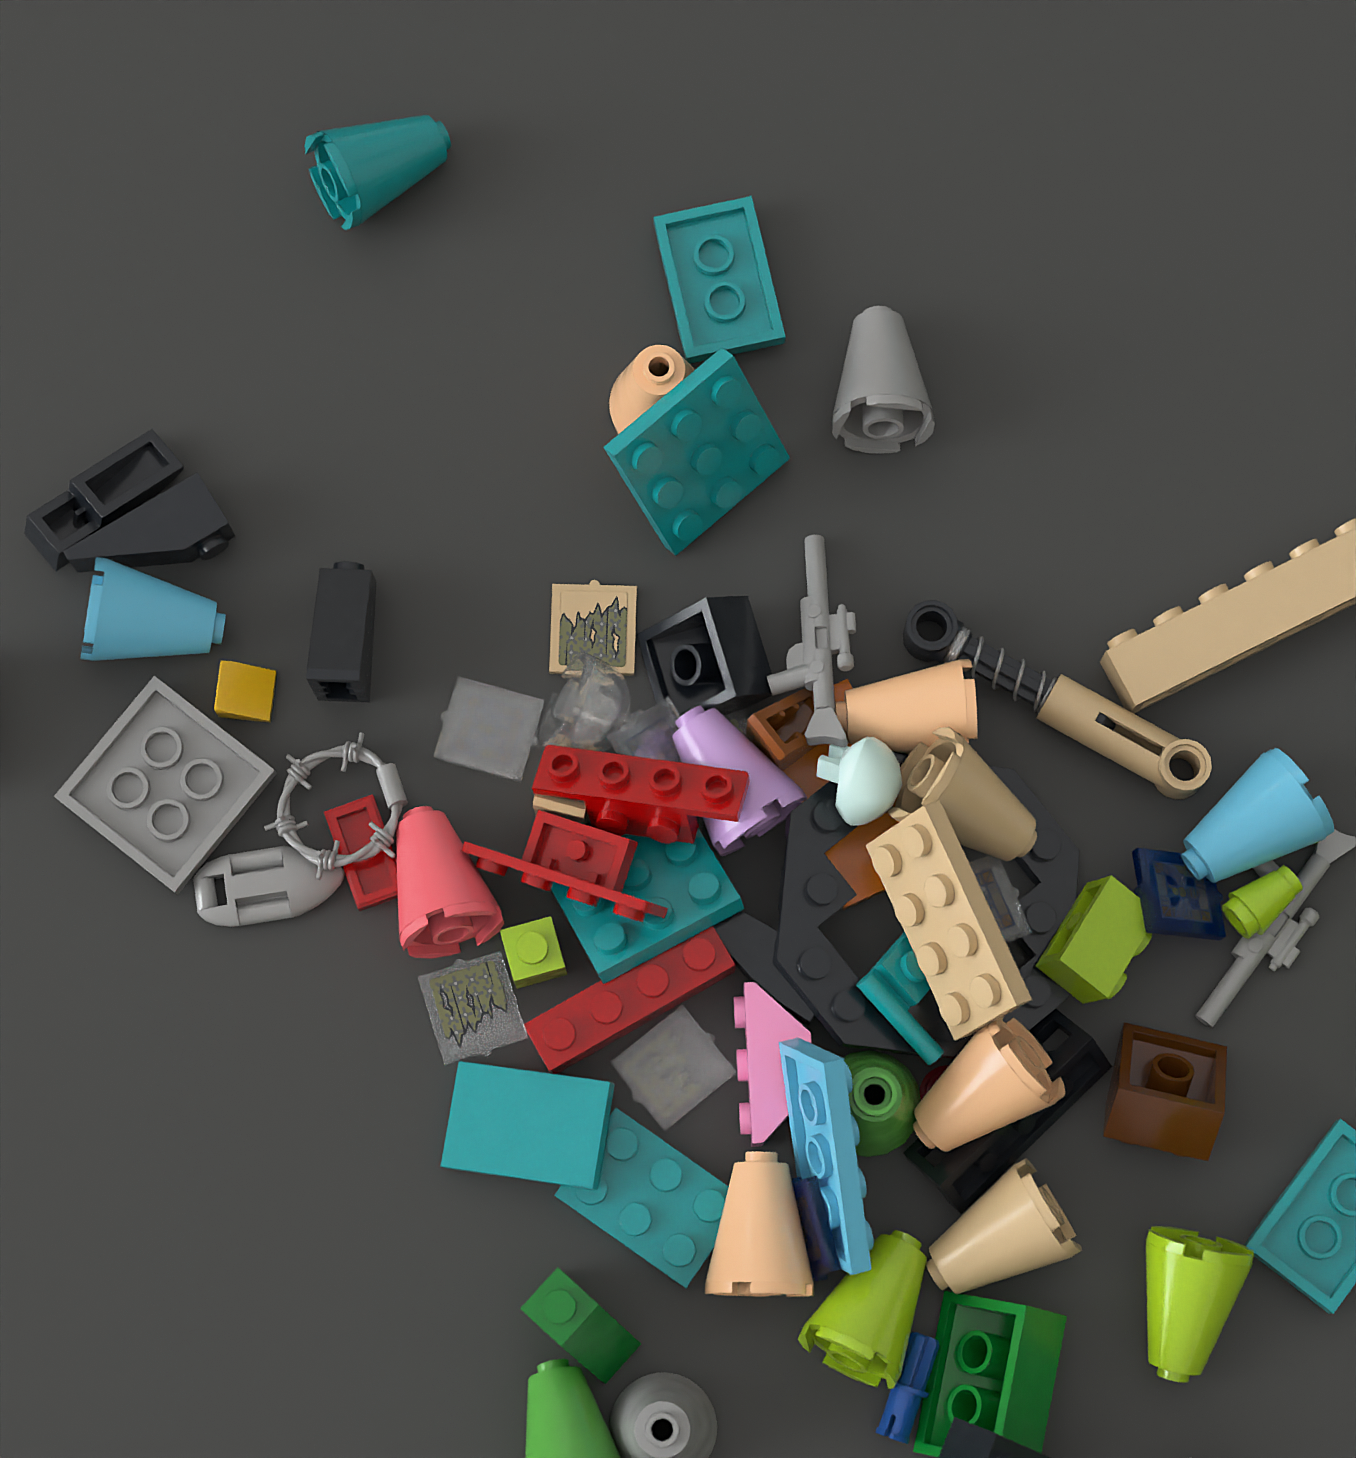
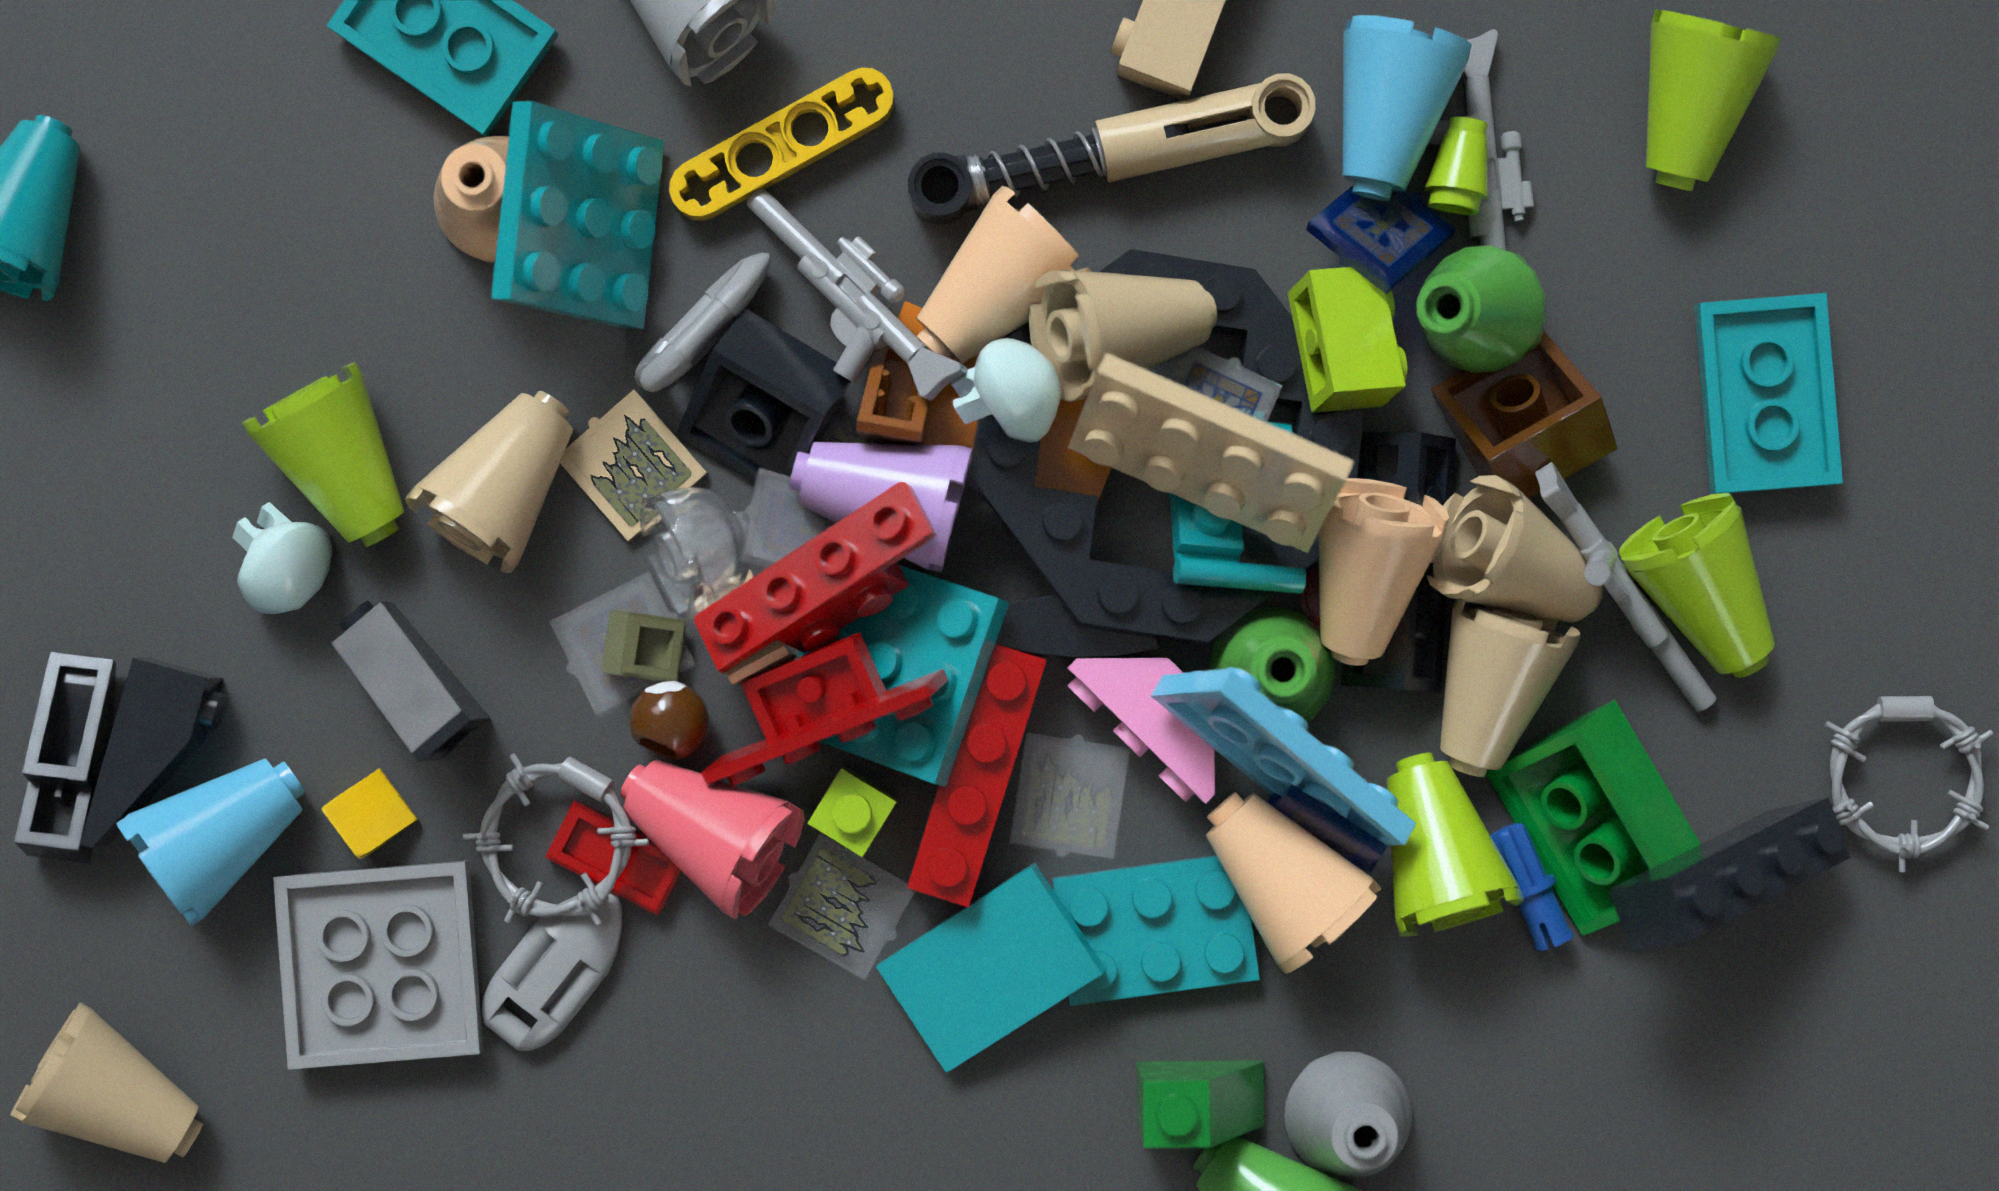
camera: 45 degrees left, 10 degrees up
none -> light aqua piece [232,502,332,614]
none -> lime cone [241,361,404,547]
none -> tan cone [405,391,573,573]
none -> olive slope [602,610,687,682]
none -> reddish brown piece [629,681,709,760]
none -> light grey piece [635,252,770,392]
none -> yellow beam [669,67,894,221]
none -> bright green cone [1417,246,1546,373]
none -> tan cone [1427,475,1603,623]
none -> light grey piece [1535,462,1716,712]

